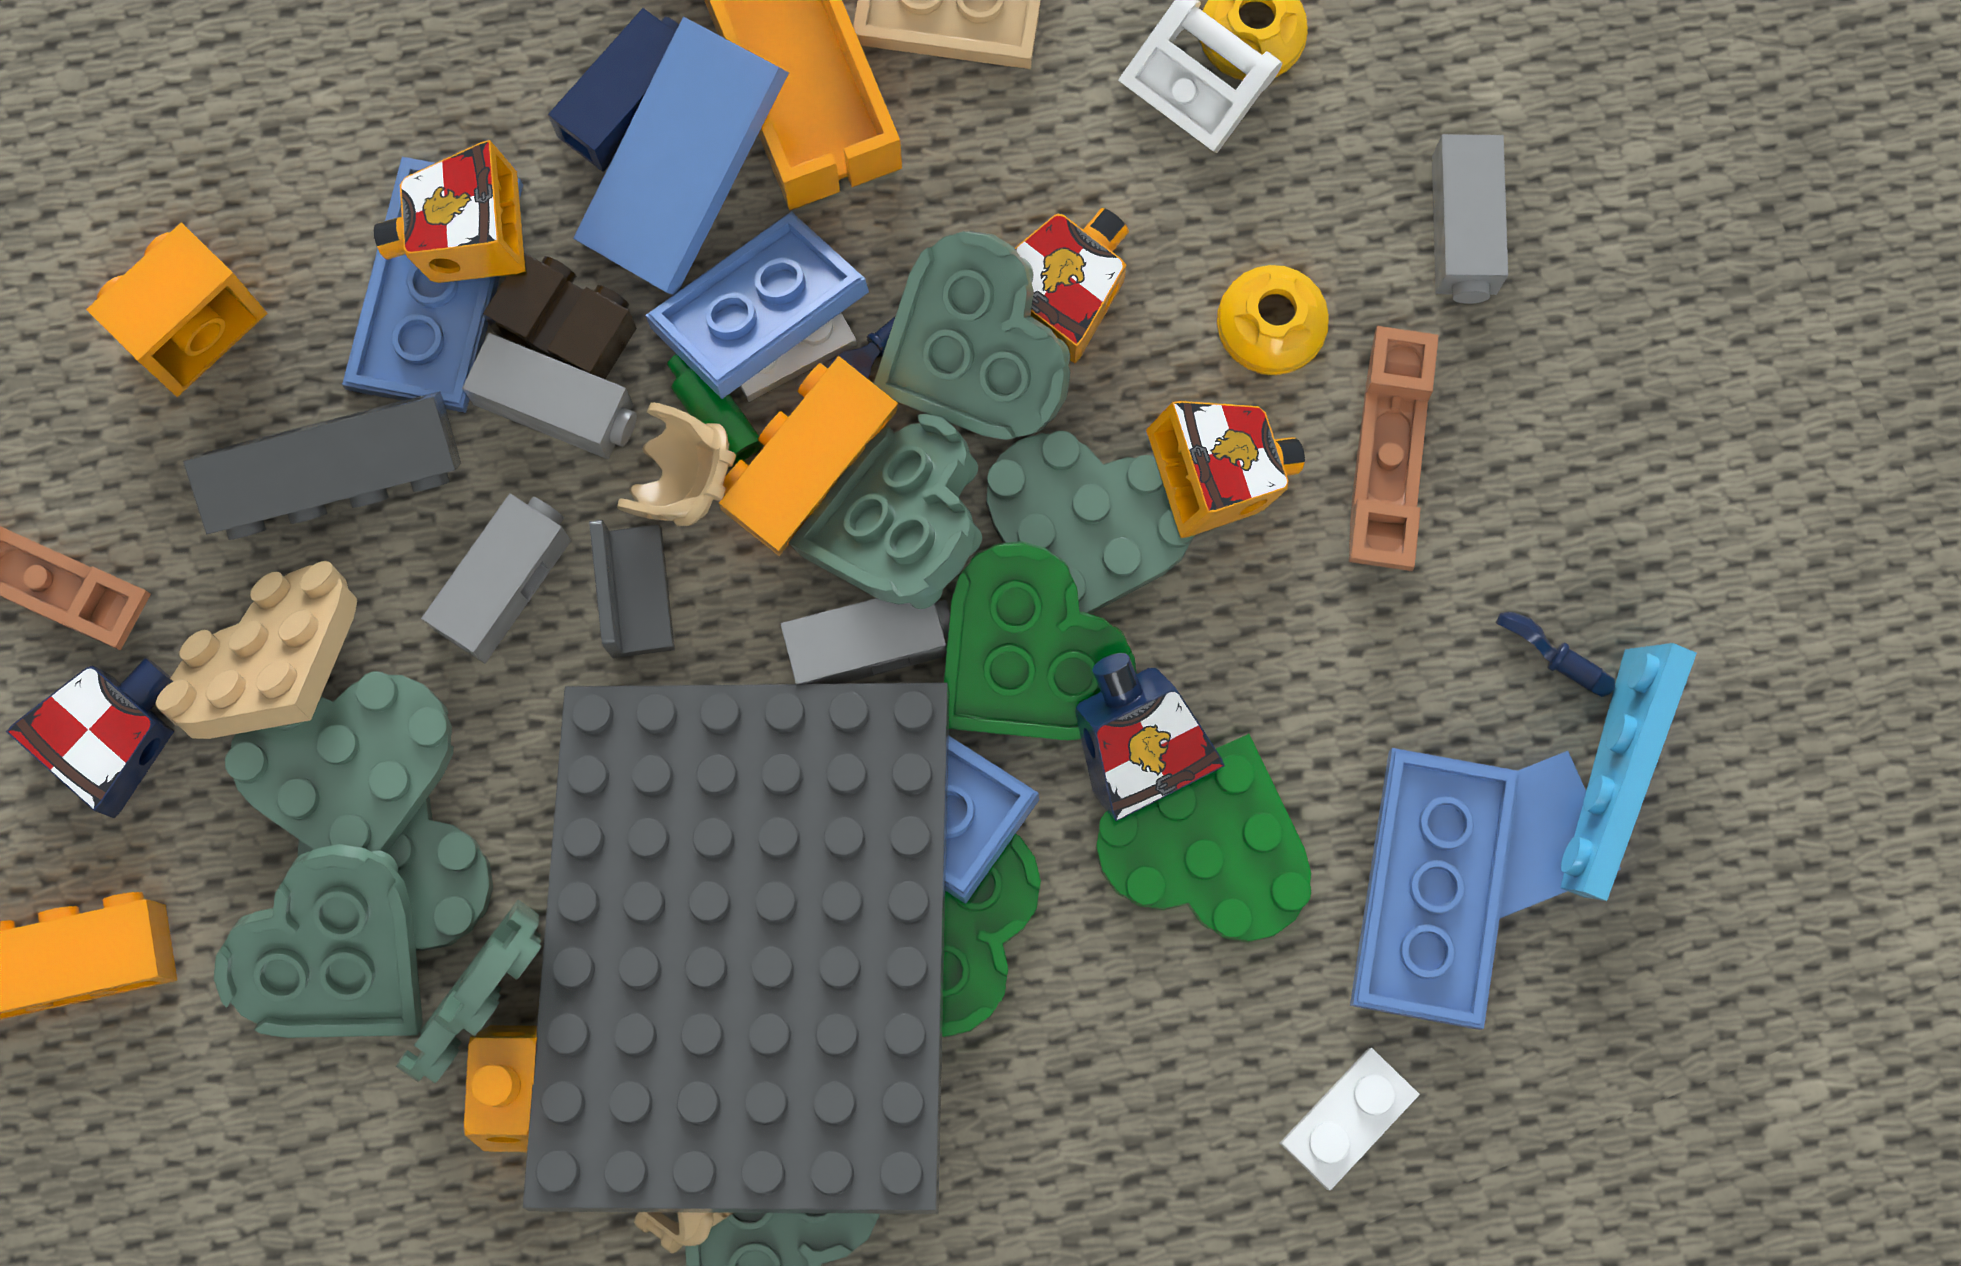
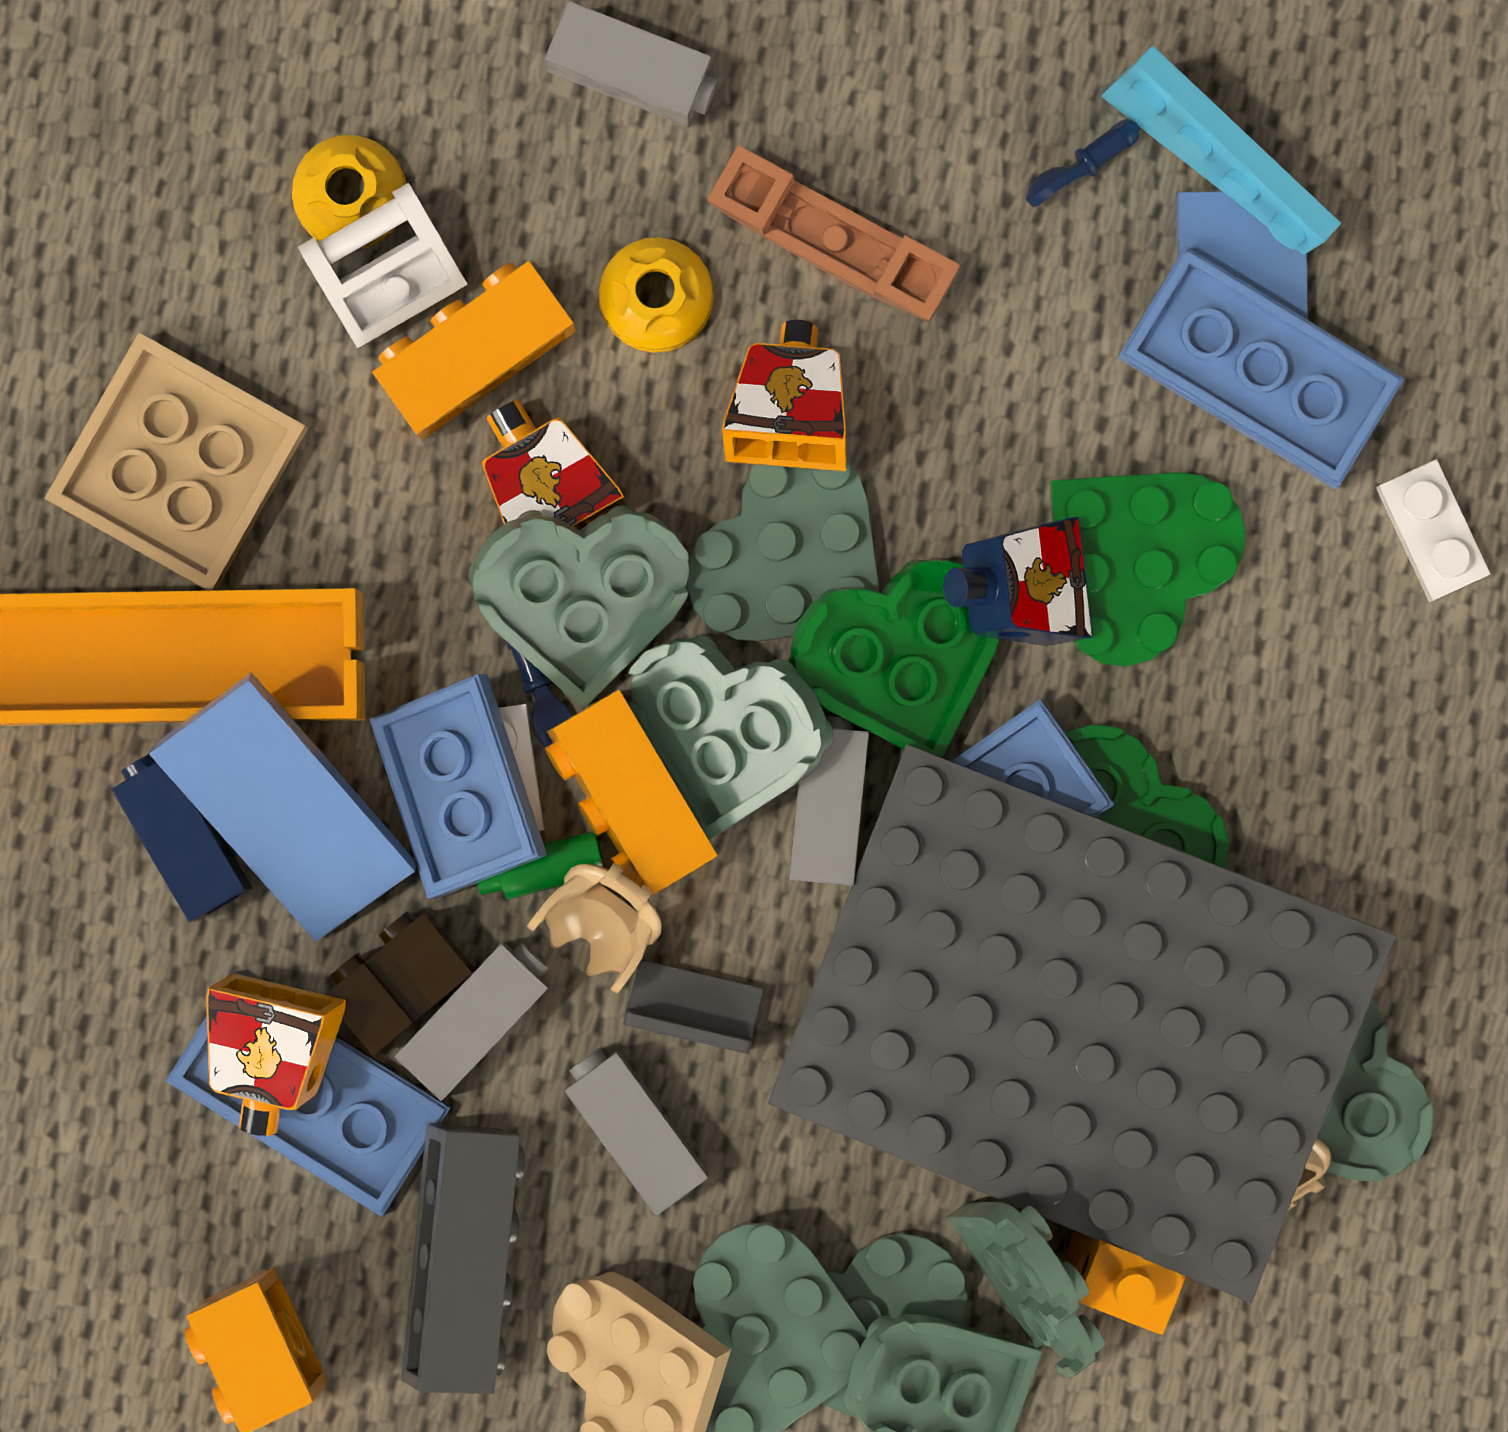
camera: 70 degrees left, 10 degrees up
none -> light orange brick [372,261,576,441]

